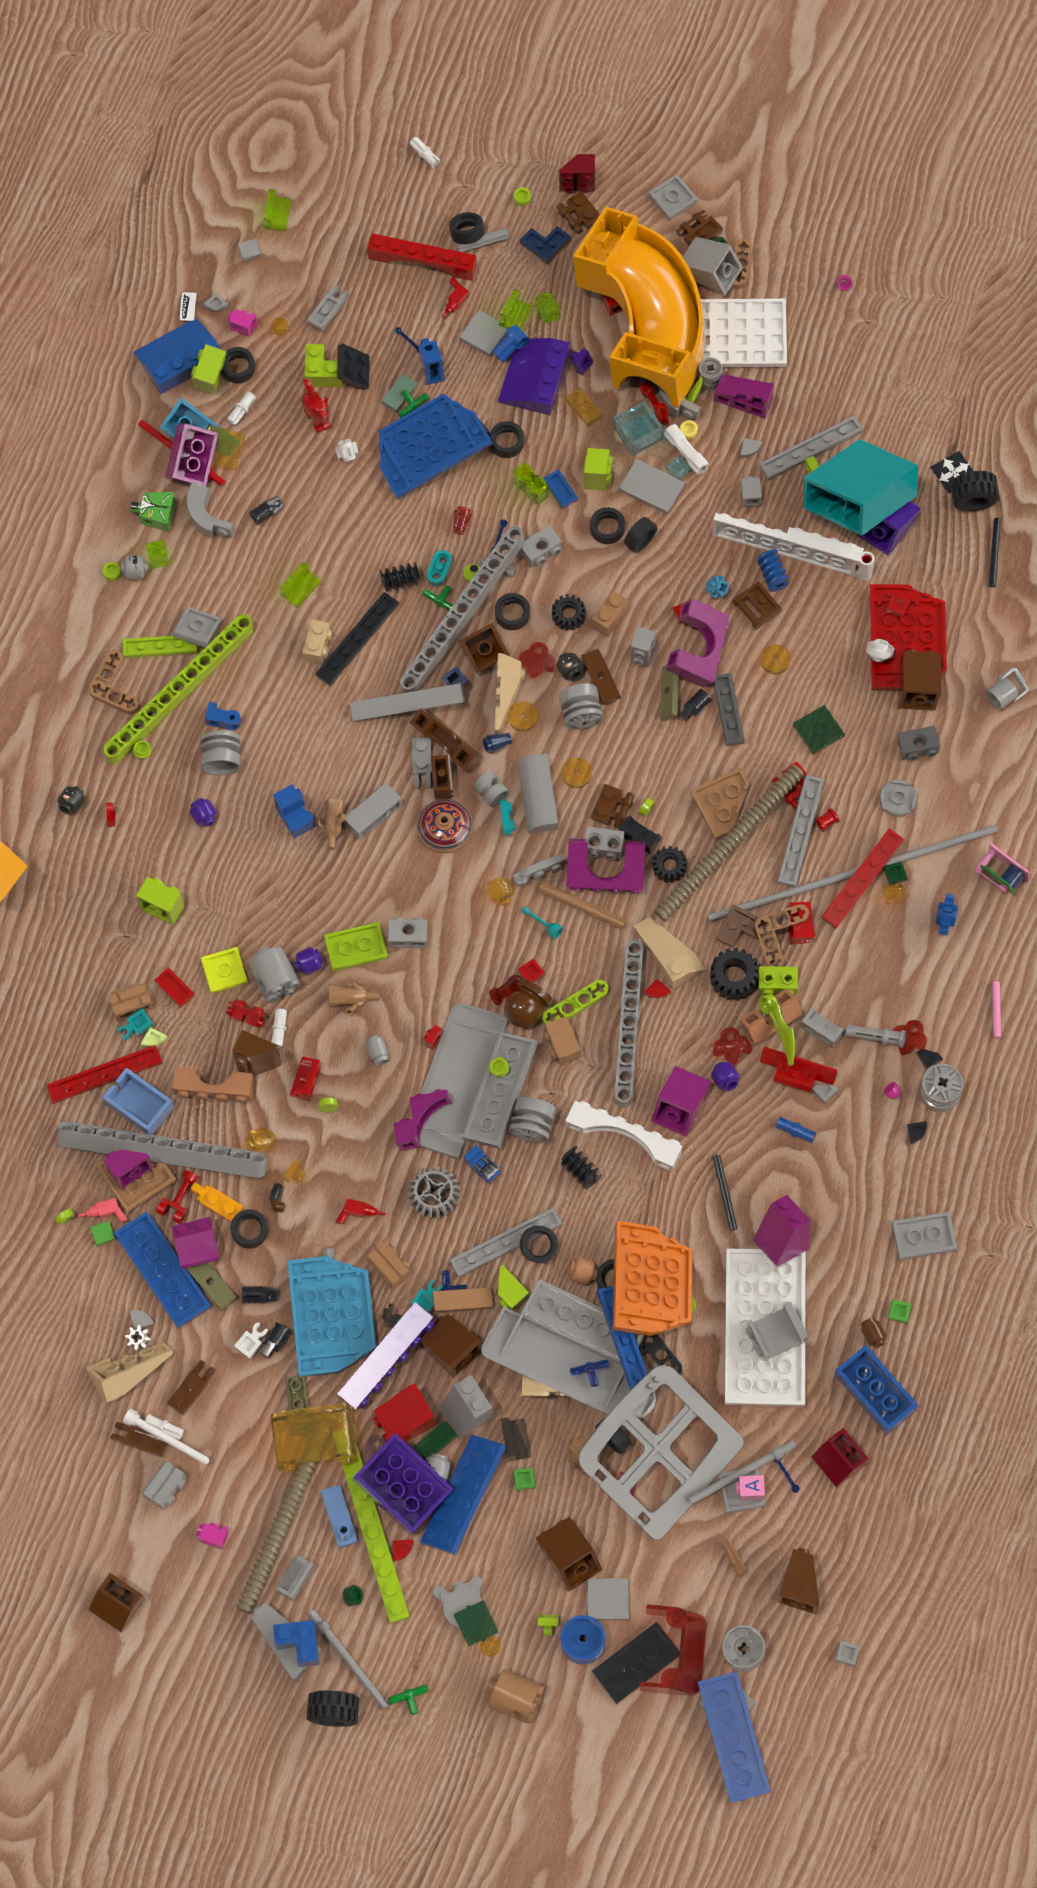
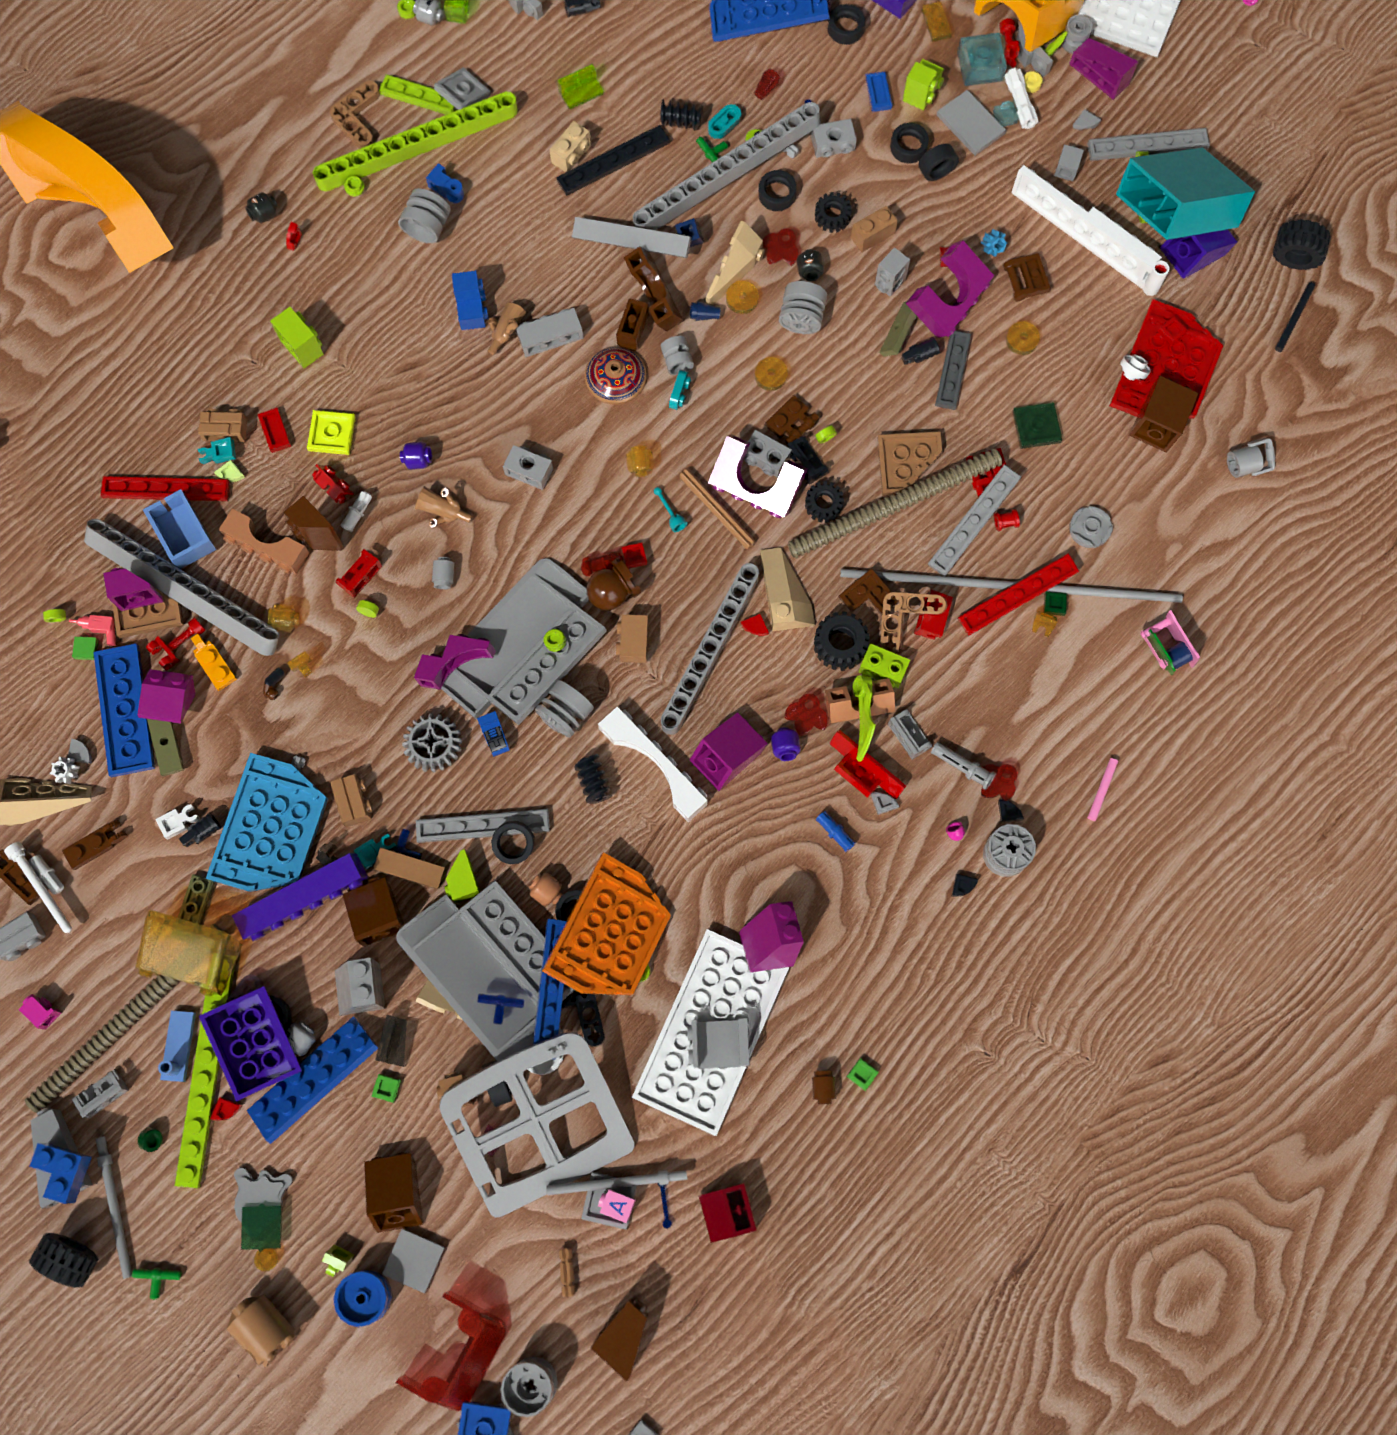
camera: 20 degrees right, 5 degrees up
dark purple head [189,798,217,827] -> none
black tyre [230,1209,268,1249] -> none
black hinge [242,1286,278,1304] -> none
light grey cylinder [248,947,300,1003] -> none
lime tile [324,922,388,972] -> none
red piece [335,1198,385,1224] -> none
red slope [372,1383,435,1443] -> none
light grey hinge [412,738,432,788] -> none
dark green tile [414,1421,457,1460] -> none
red plate [424,1025,442,1050] -> none
reddish brown slope [458,623,510,673] -> none
clear neon green brick [513,463,548,505] -> none
light grey hinge [513,854,564,887] -> none
light grey brick [517,753,558,834] -> none
lime beam [543,980,608,1025] -> none
reddish brown tile [581,649,621,705] -> none
black tile [592,1622,681,1705] -> none
black bar [712,1154,737,1231] -> none
blue piece [757,549,789,592] -> none
blue brick [834,1345,918,1436] -> none
light grey tile [891,1212,958,1260] -> none
dark grey brick [897,726,940,761] -> none
black sticker [930,451,973,494] -> none
blue gear [935,893,958,935] -> none

